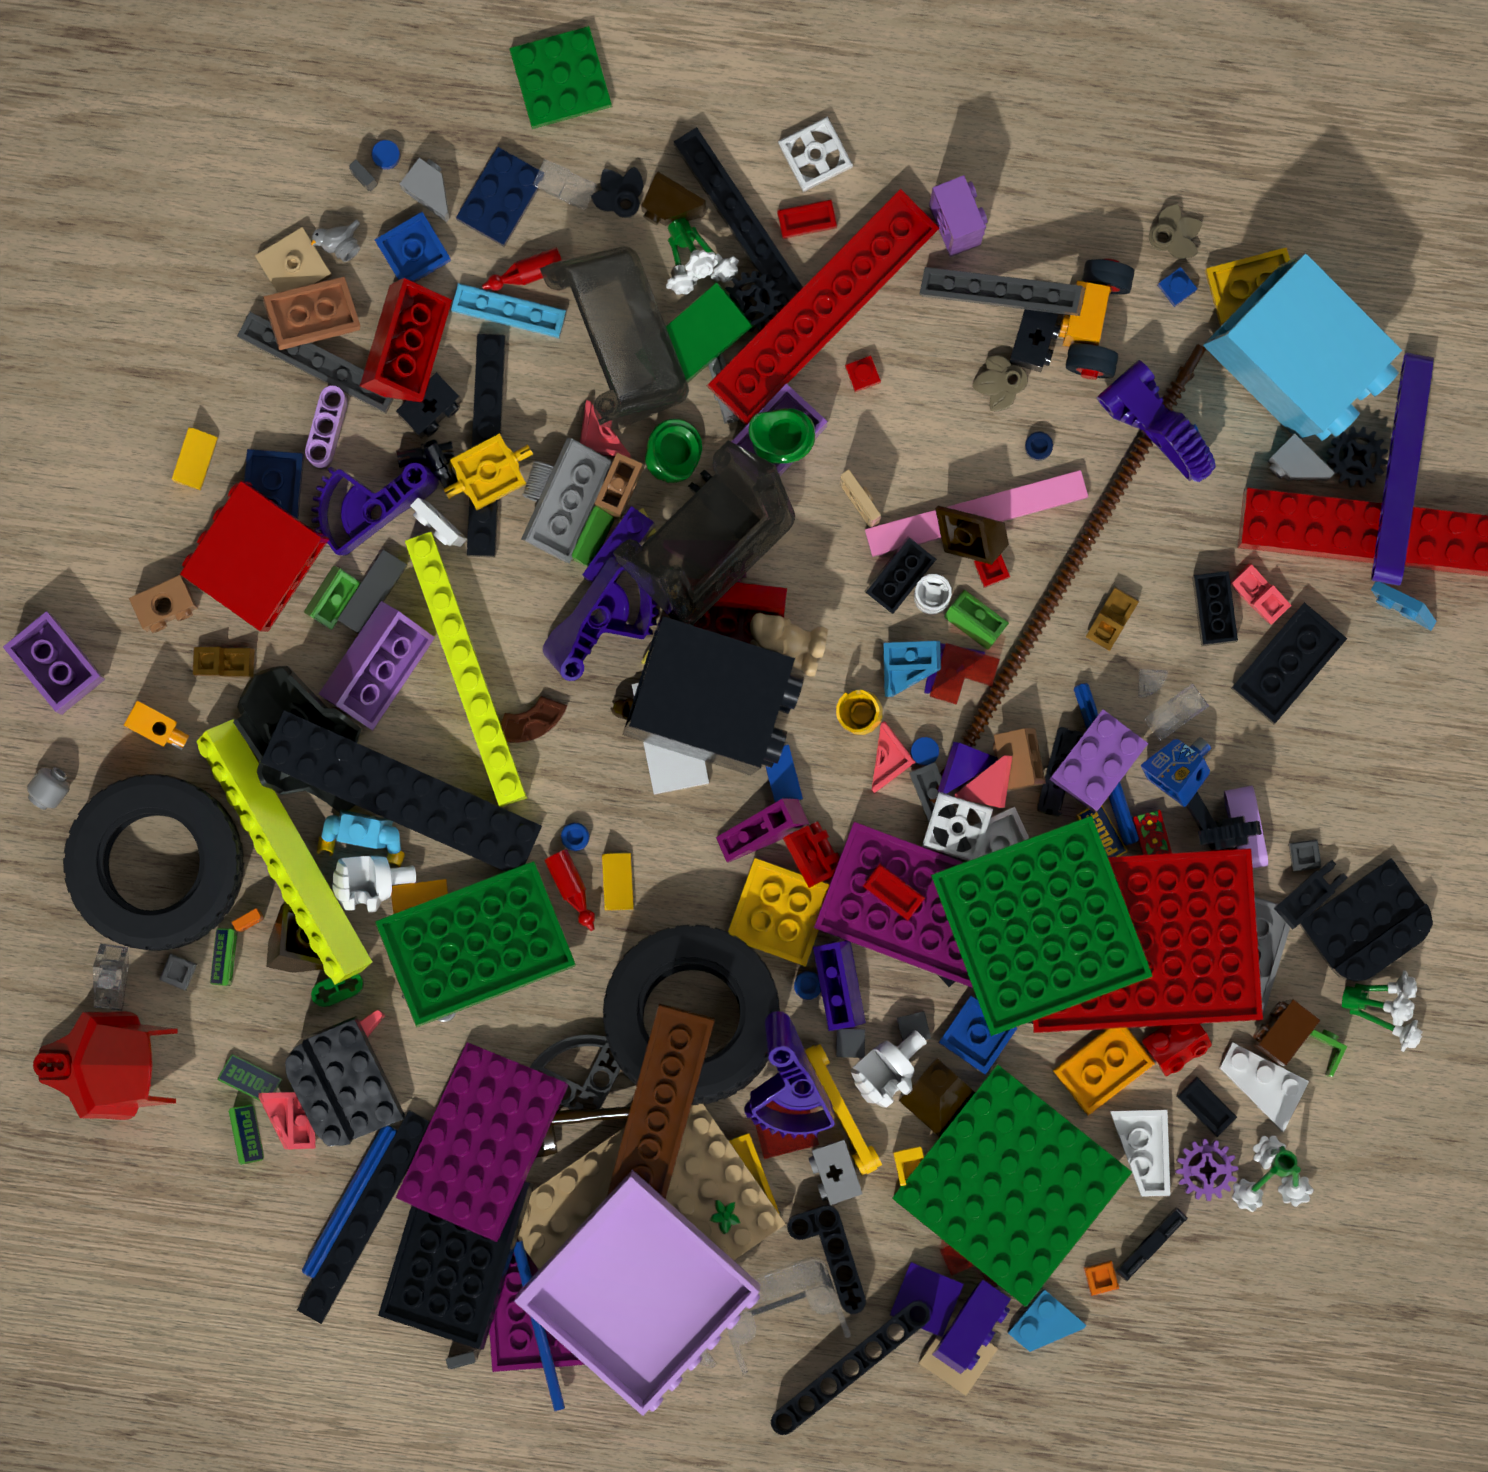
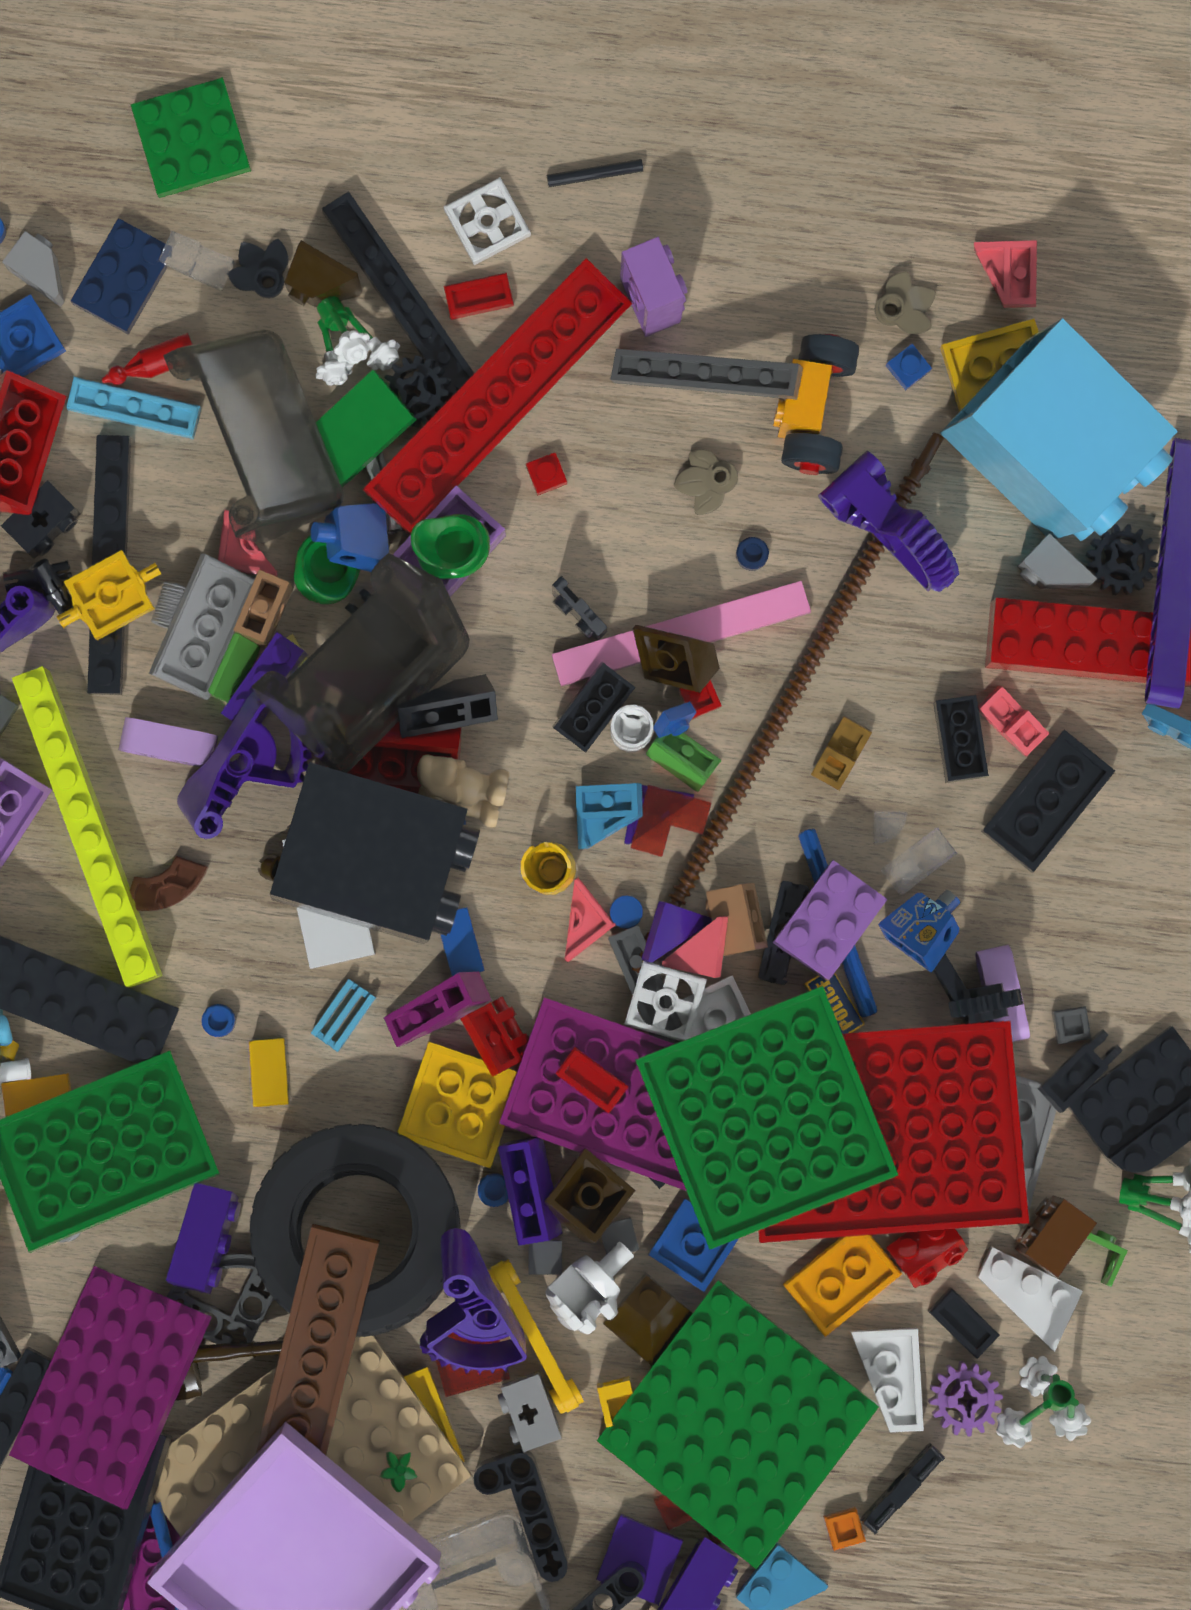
camera: 10 degrees left, 0 degrees up
white plate [411,498,467,547] -> none
red wheel [544,849,595,931] -> none
tan plate [840,469,881,528] -> none
black brick [1009,309,1061,372] -> none
tile [1132,810,1172,855] -> none
none -> lavender beam [118,717,218,767]
none -> dark purple brick [166,1183,241,1295]
none -> blue torso [311,503,390,573]
none -> medium azure tile [311,979,376,1052]
none -> black slope [397,674,498,738]
none -> dark brown slope [544,1148,636,1244]
none -> black bar [546,159,643,188]
none -> black wing [552,576,608,641]
none -> blue plate [653,701,696,738]
none -> coral wing [974,240,1037,308]

